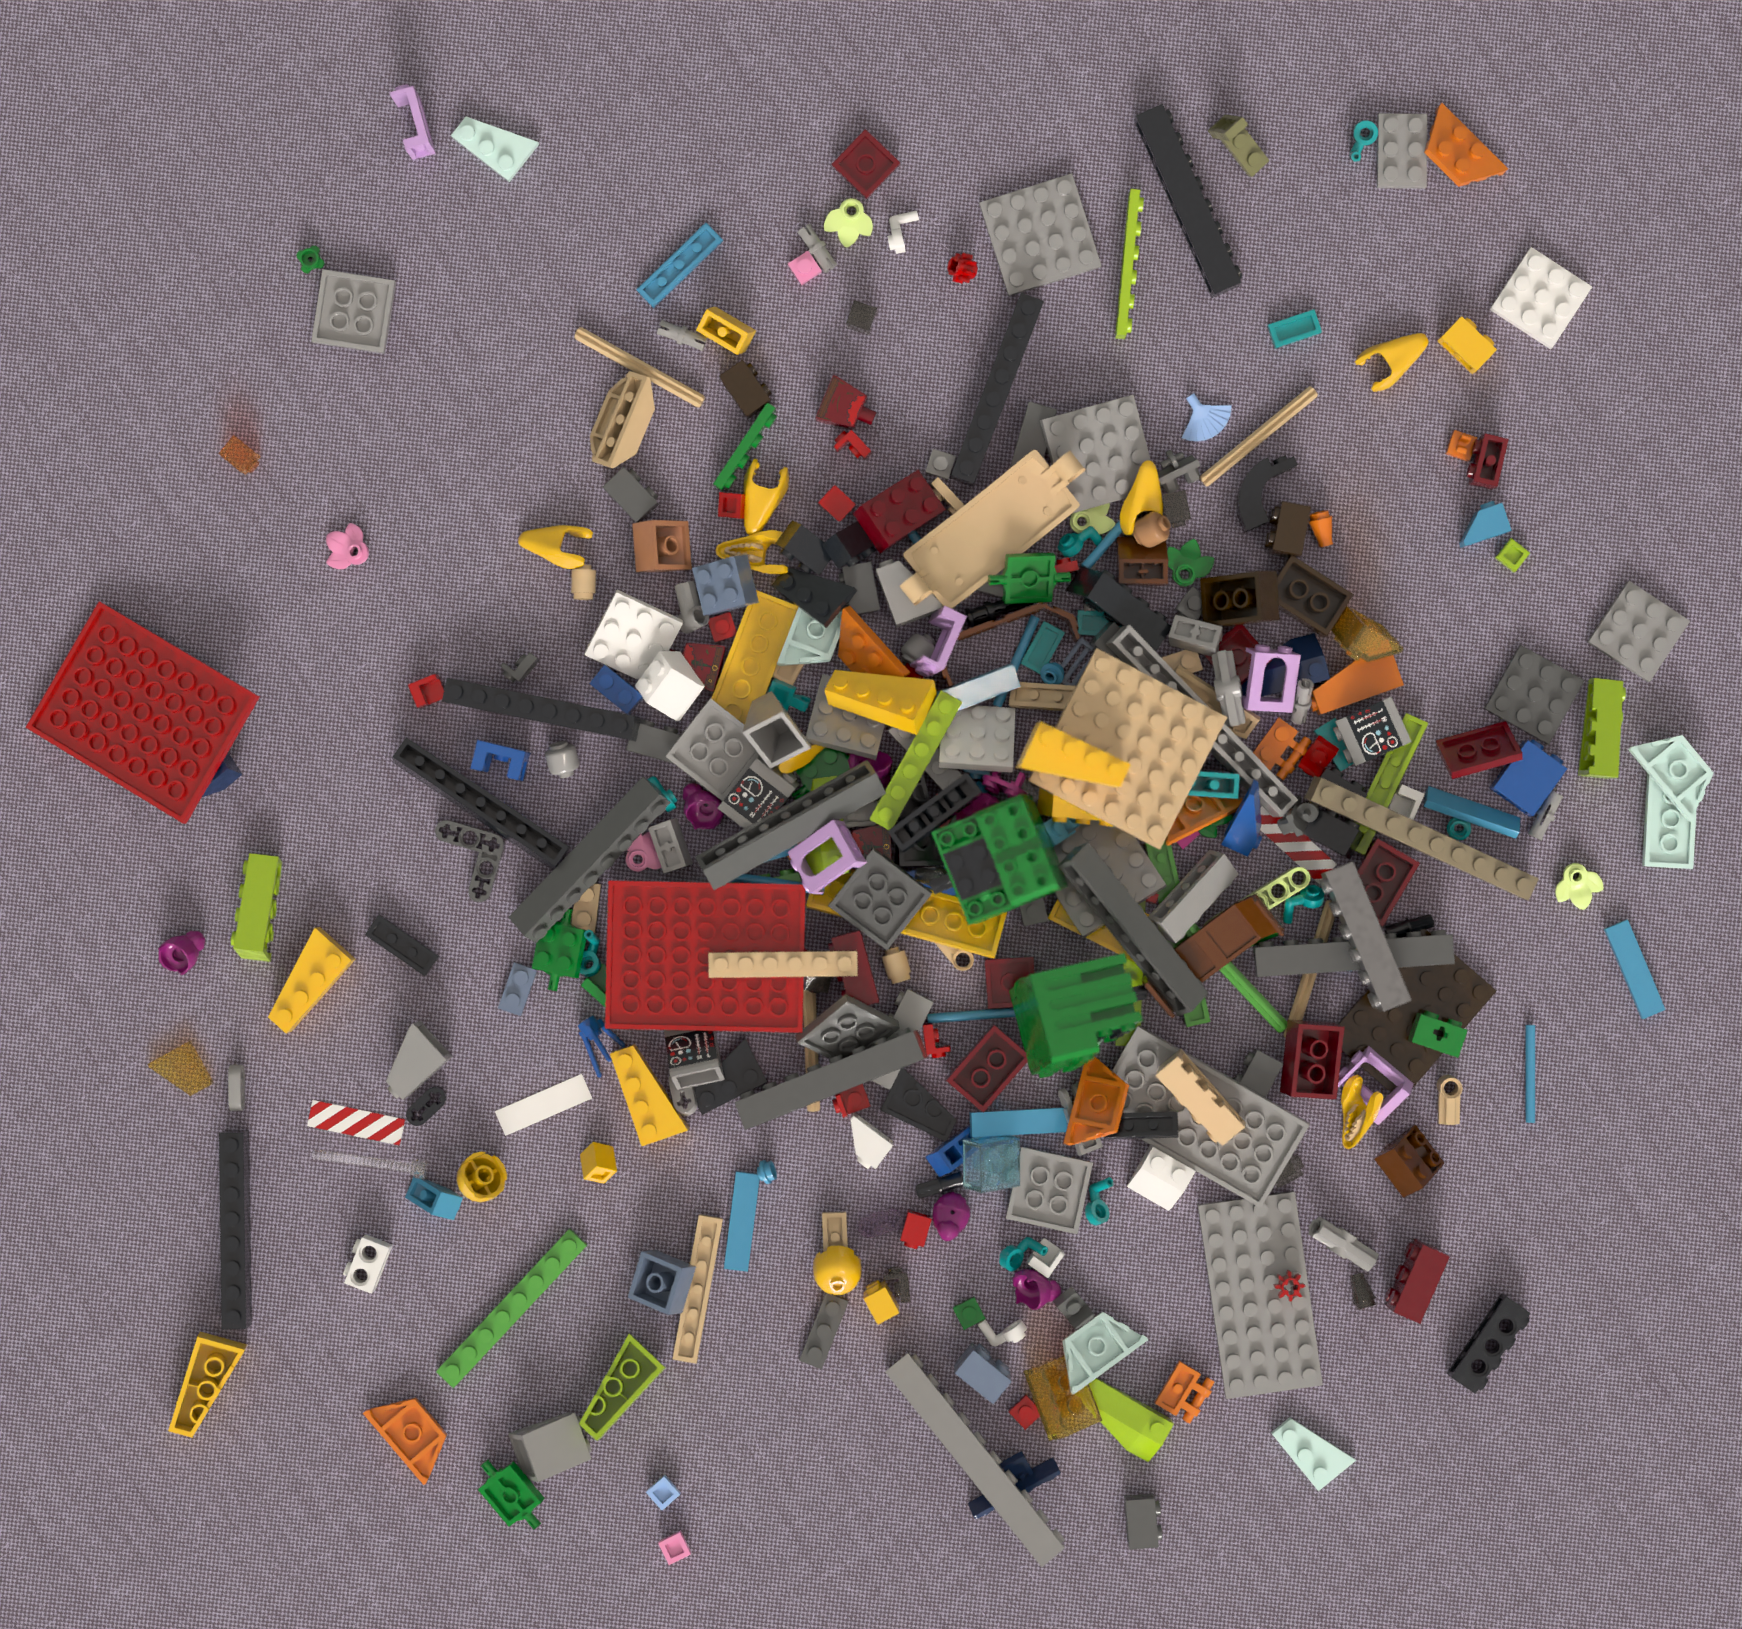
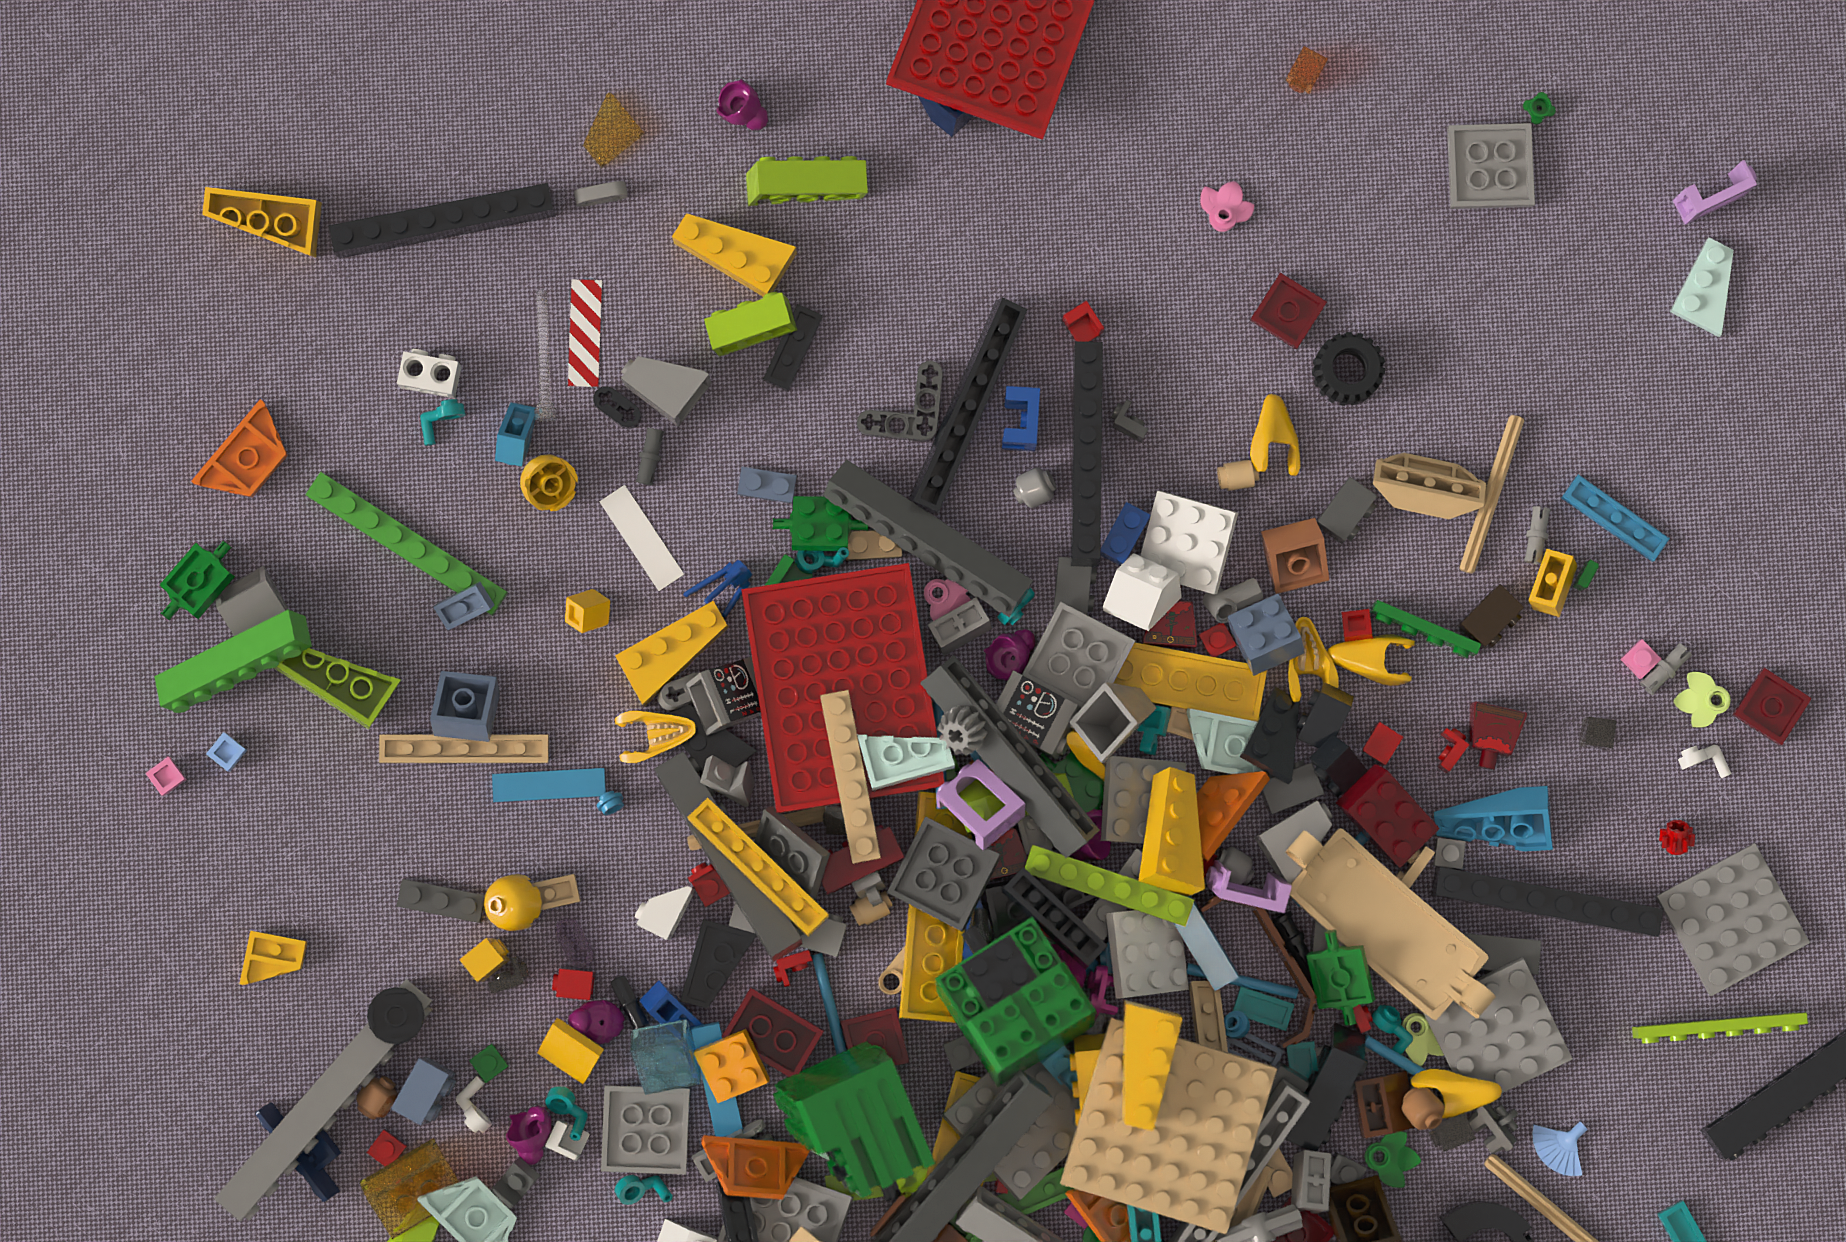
camera: 80 degrees right, 5 degrees down
none -> bright green brick [154,609,312,713]
none -> yellow wing [239,931,308,985]
none -> medium nougat head [356,1076,398,1120]
none -> black tile [367,987,425,1045]
none -> teal plate [420,399,465,446]
none -> sand blue plate [433,582,494,630]
none -> yellow tile [537,1018,604,1085]
none -> yellow animal [615,711,696,763]
none -> dark grey pin [635,428,665,486]
none -> yellow plate [688,798,829,937]
none -> light orange plate [694,1029,770,1103]
none -> light grey slope [700,755,755,807]
none -> lime brick [704,292,797,357]
none -> light grey tile [852,871,886,907]
none -> light aqua wing [857,735,955,791]
none -> light grey gear [937,706,988,755]
none -> dark red plate [1250,272,1327,350]
none -> black tyre [1312,332,1385,406]
none -> dark azure wedge [1434,786,1553,851]
none -> green tile [1572,559,1599,591]

